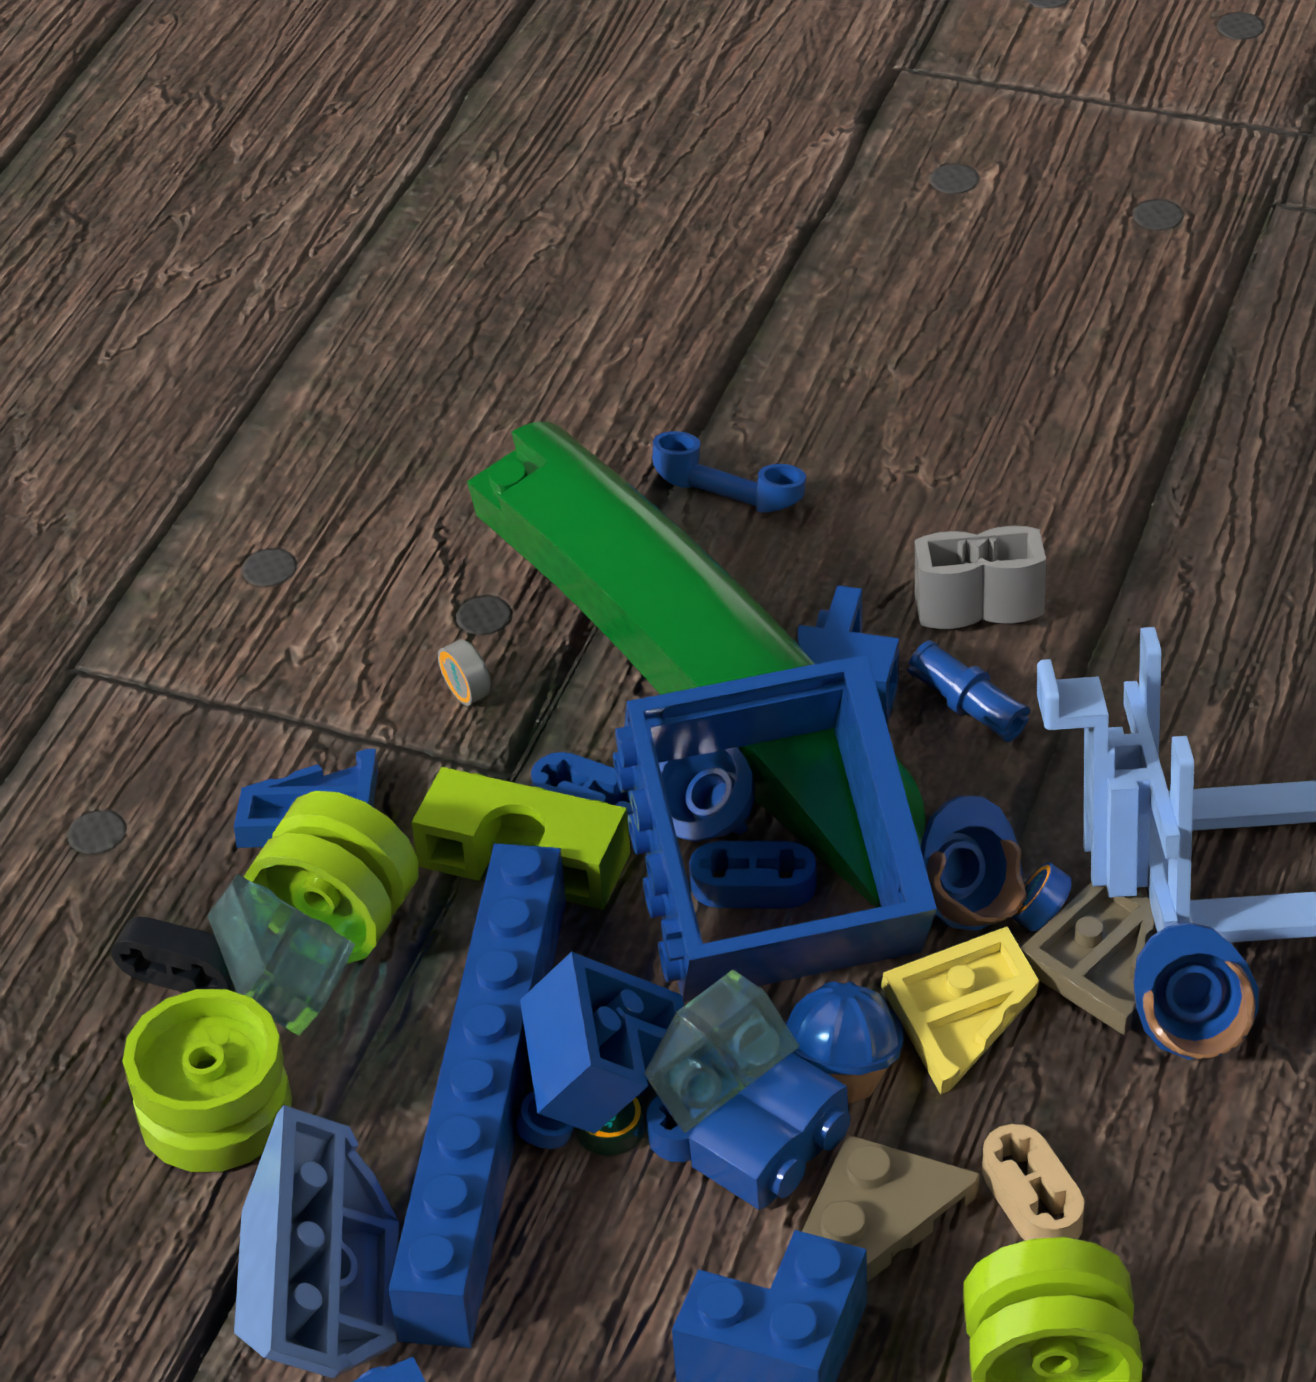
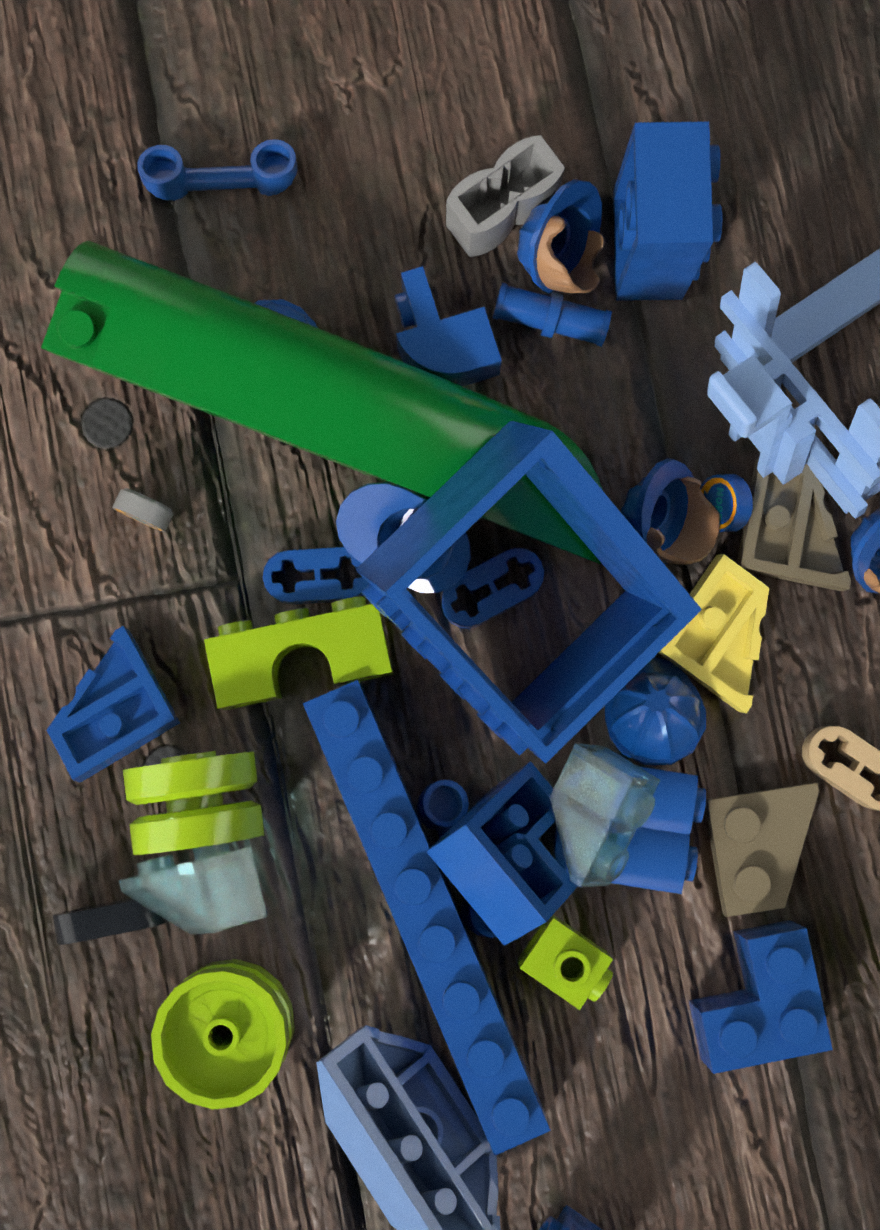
camera: 35 degrees left, 40 degrees up
none -> blue piece [517,179,605,294]
none -> lime brick [517,915,613,1010]
none -> blue brick [613,121,723,301]

